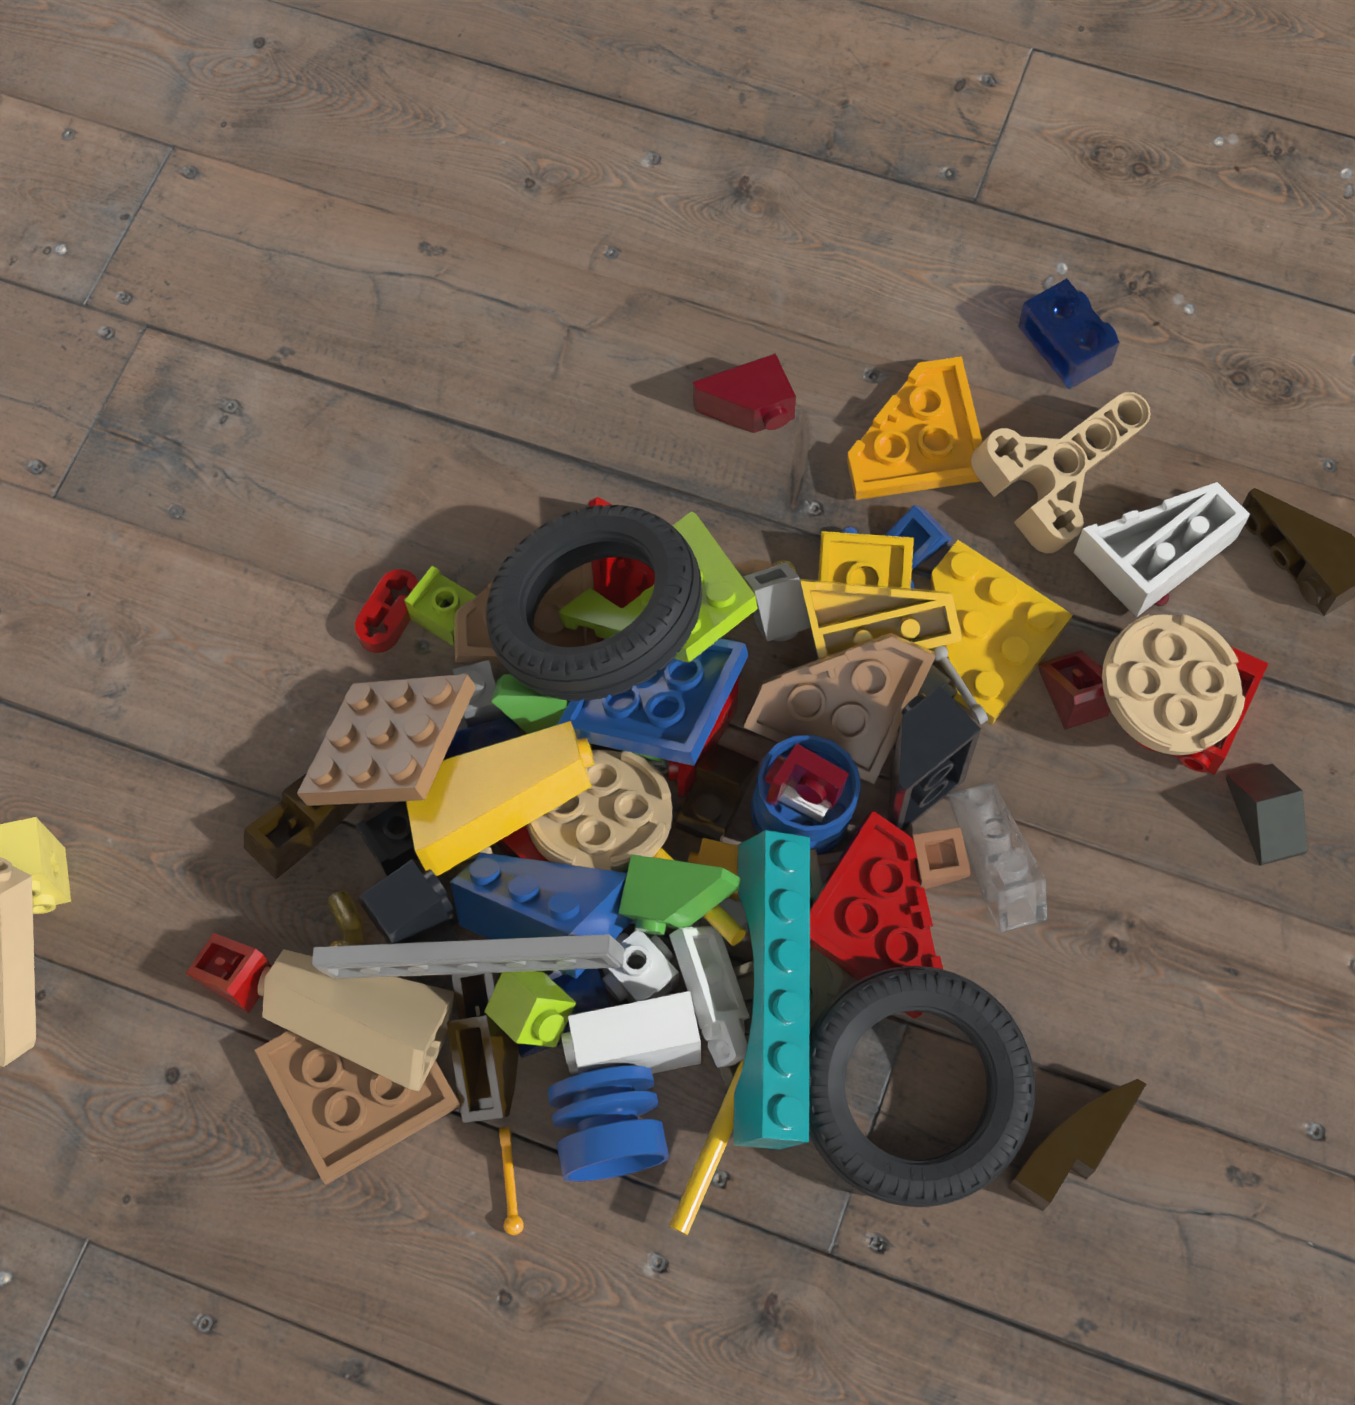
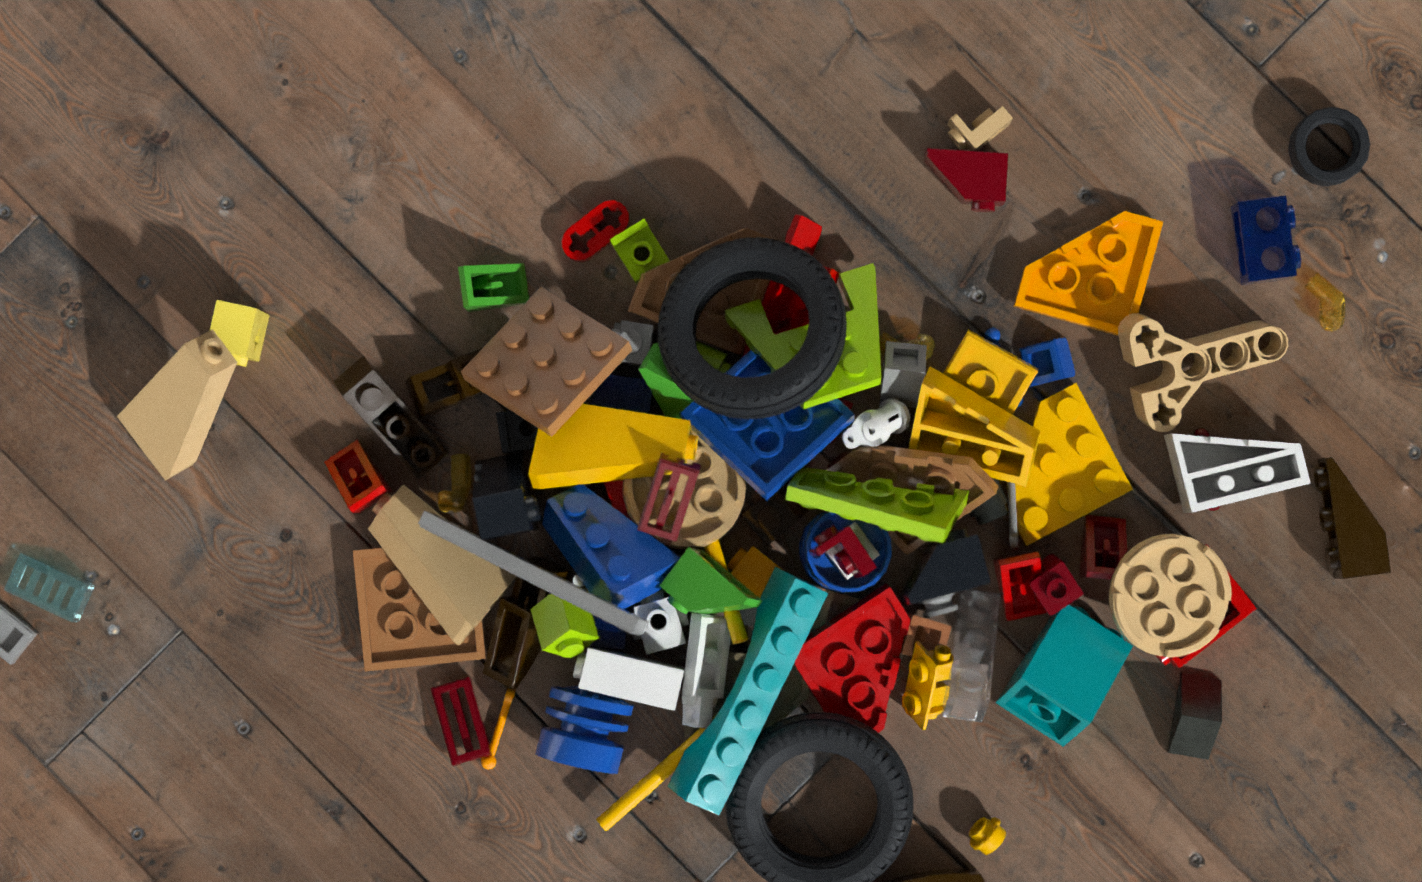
camera: 25 degrees right, 20 degrees up
none -> dark brown slope [333,355,449,479]
none -> dark red tile [430,677,492,767]
none -> bright green slope [458,263,529,312]
none -> dark red tile [637,453,701,542]
none -> lime wing [786,467,969,543]
none -> white piece [842,398,911,449]
none -> yellow hinge [902,641,954,730]
none -> light grey bush [919,593,959,618]
none -> tan bracket [947,106,1013,151]
none -> yellow plate [969,817,1006,855]
none -> red slope [993,552,1046,621]
none -> teal slope [996,605,1133,747]
none -> dark red bracket [1029,553,1084,615]
none -> black tyre [1288,107,1371,187]
none -> clear yellow arm [1304,272,1346,332]

